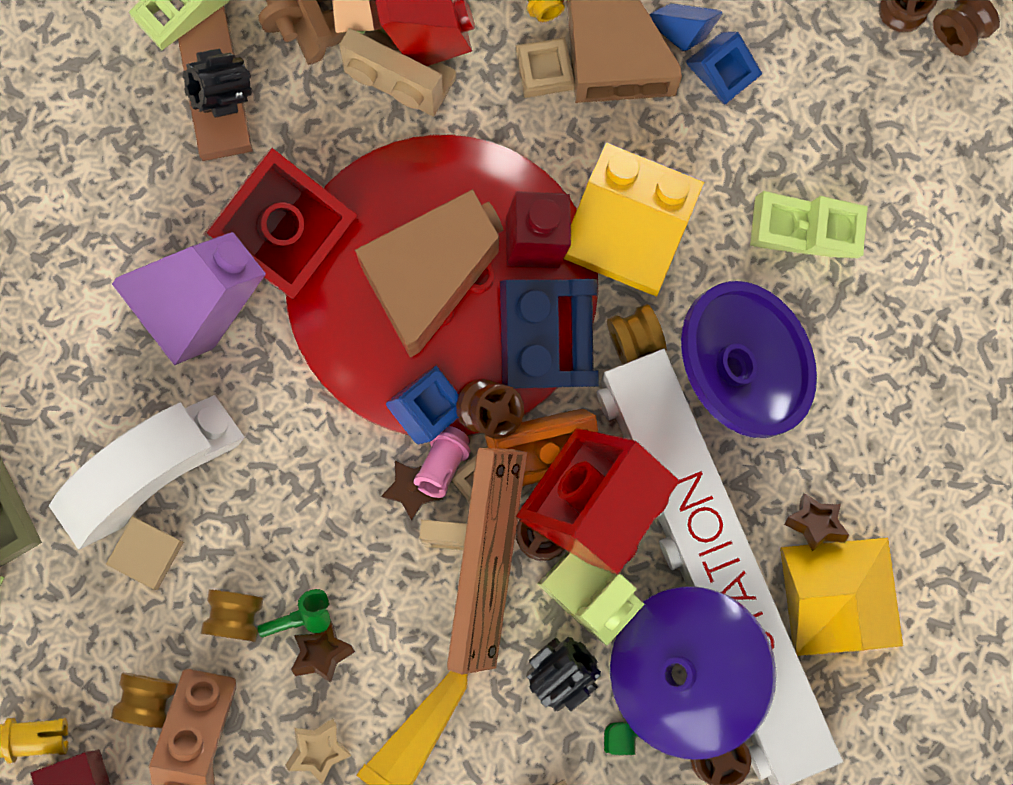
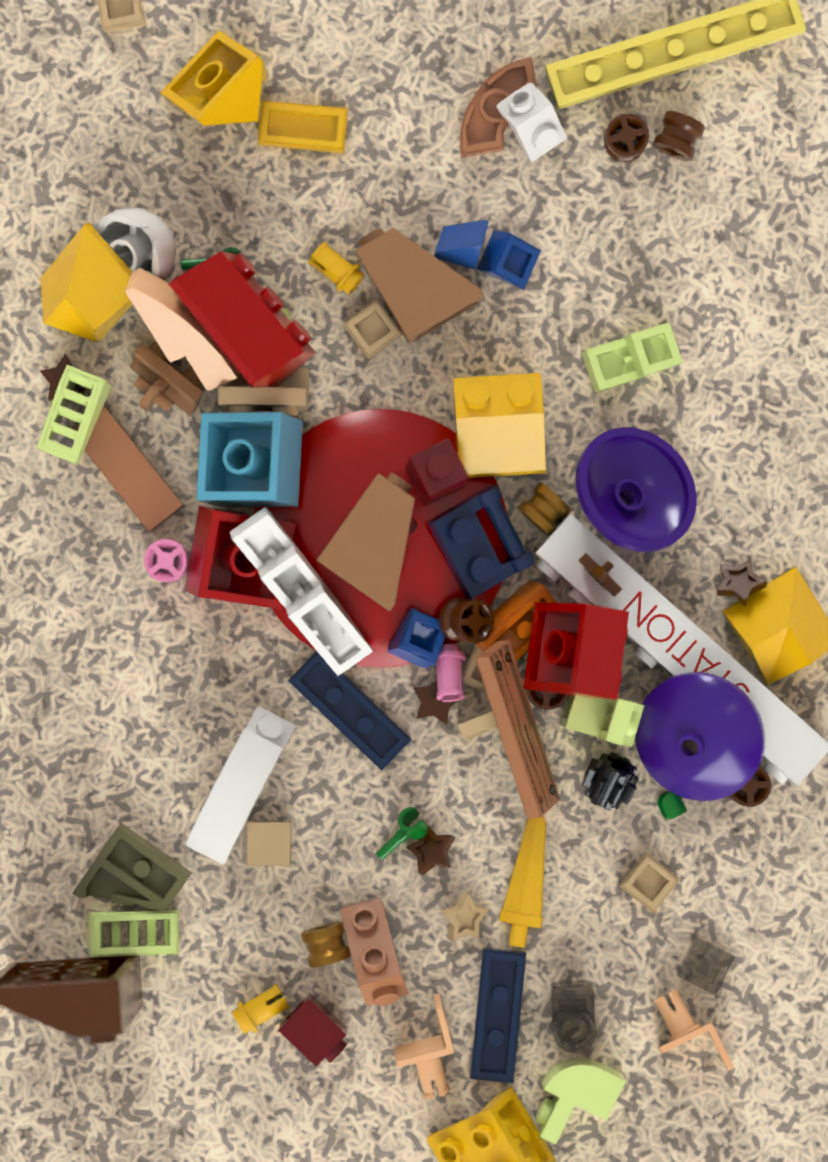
camera: 25 degrees left, 10 degrees up
medium lavender slope [112,232,266,366] -> none
black gear [182,49,252,118] -> none
pearl gold wheel [201,589,264,642] -> none
none -> bright pink wheel [144,539,190,583]
none -> medium azure brick [196,412,303,507]
none -> white slope [230,507,373,676]
none -> dark blue tile [288,651,412,771]
none -> reddish brown piece [578,553,622,597]

